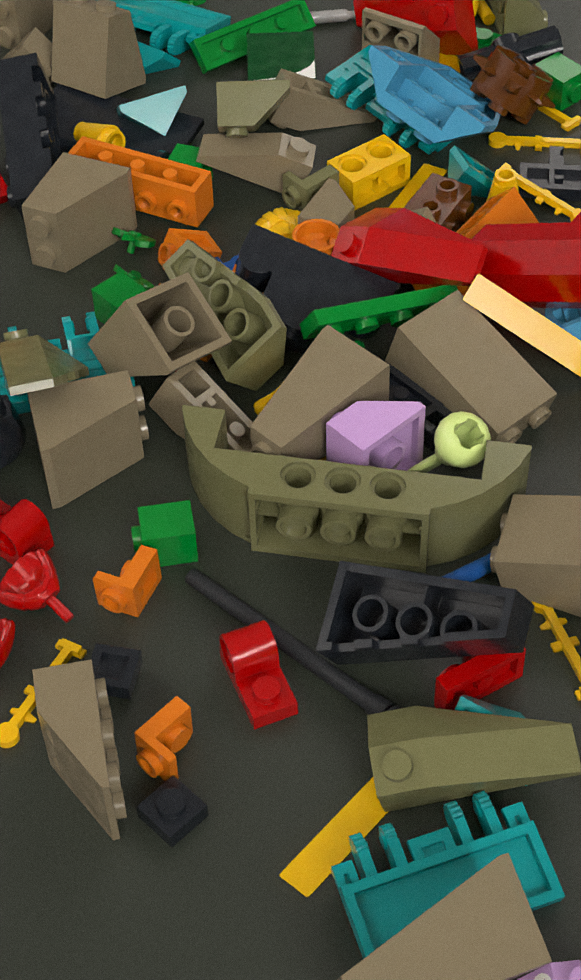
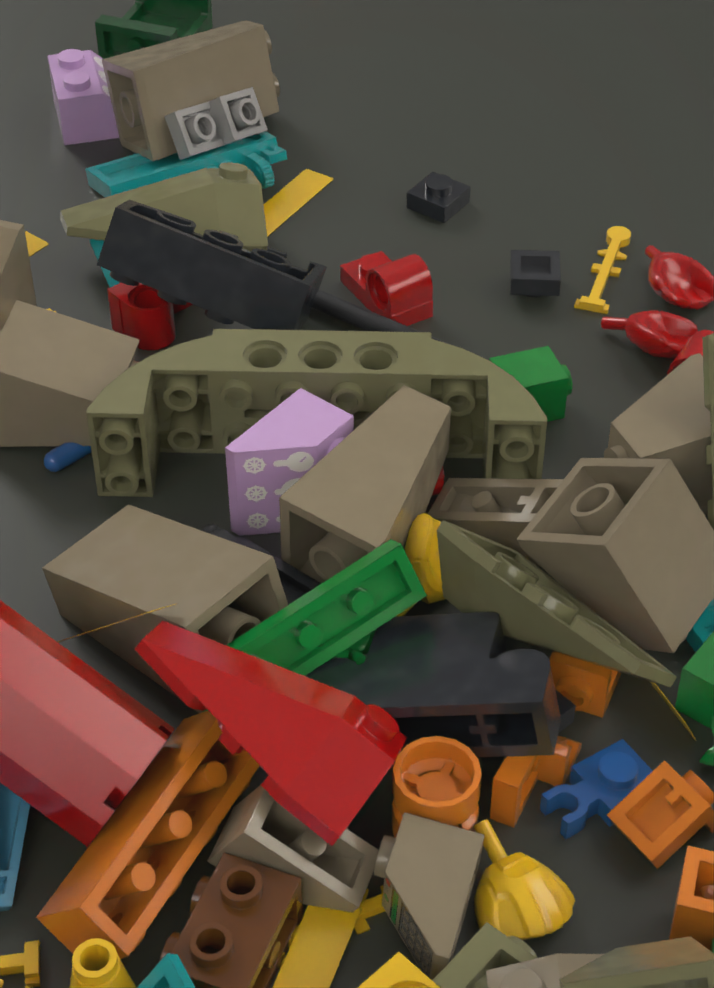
camera: 170 degrees right, 5 degrees down
dark tan slope [32,659,127,840] -> none
orange bracket [93,545,162,617] -> none
orange bracket [134,696,193,781] -> none
yellowish green piece [407,411,491,473] -> none
none -> light grey slope [164,87,268,160]

